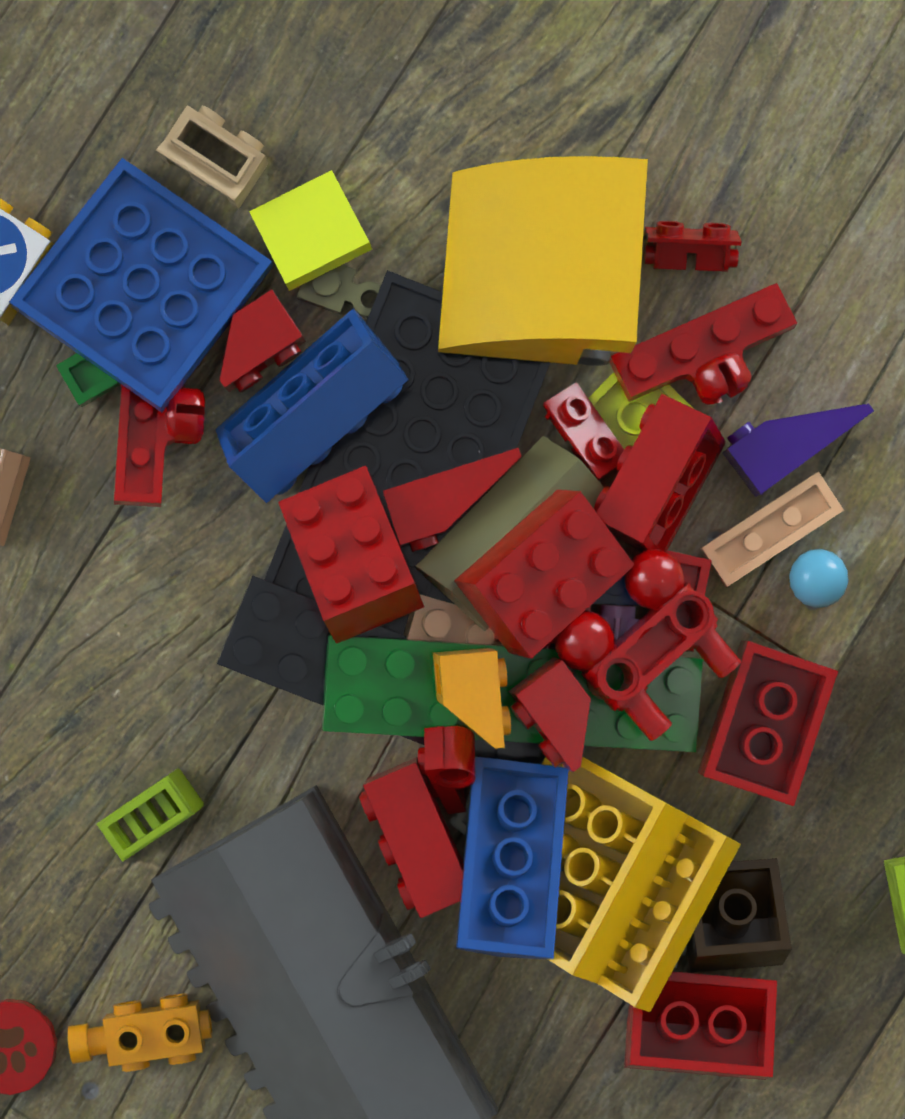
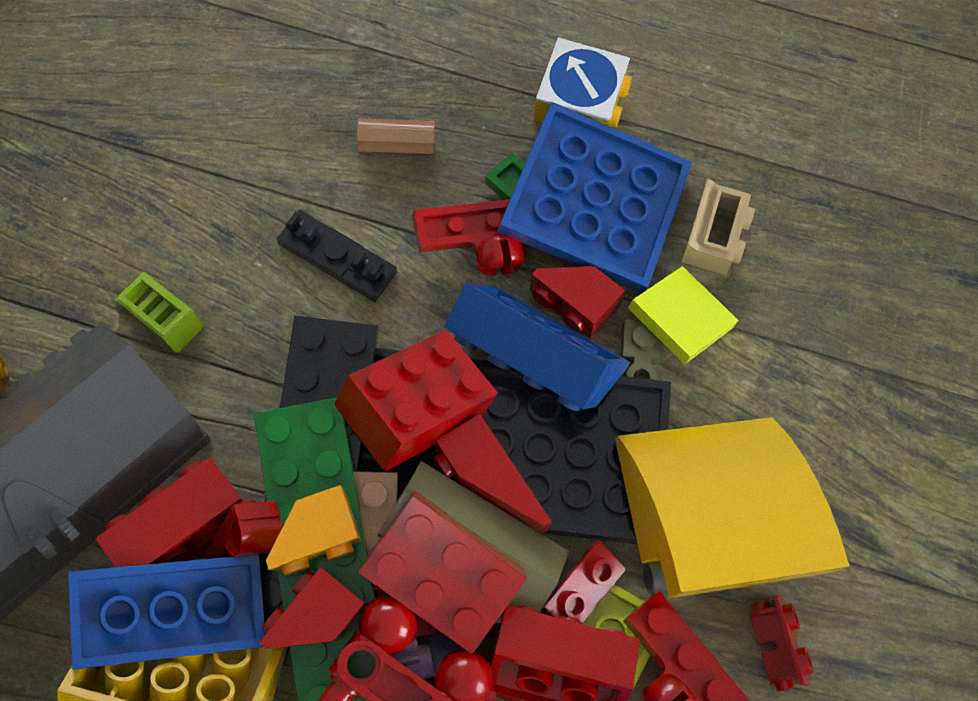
camera: 65 degrees right, 20 degrees down
none -> black plate [277,209,397,302]

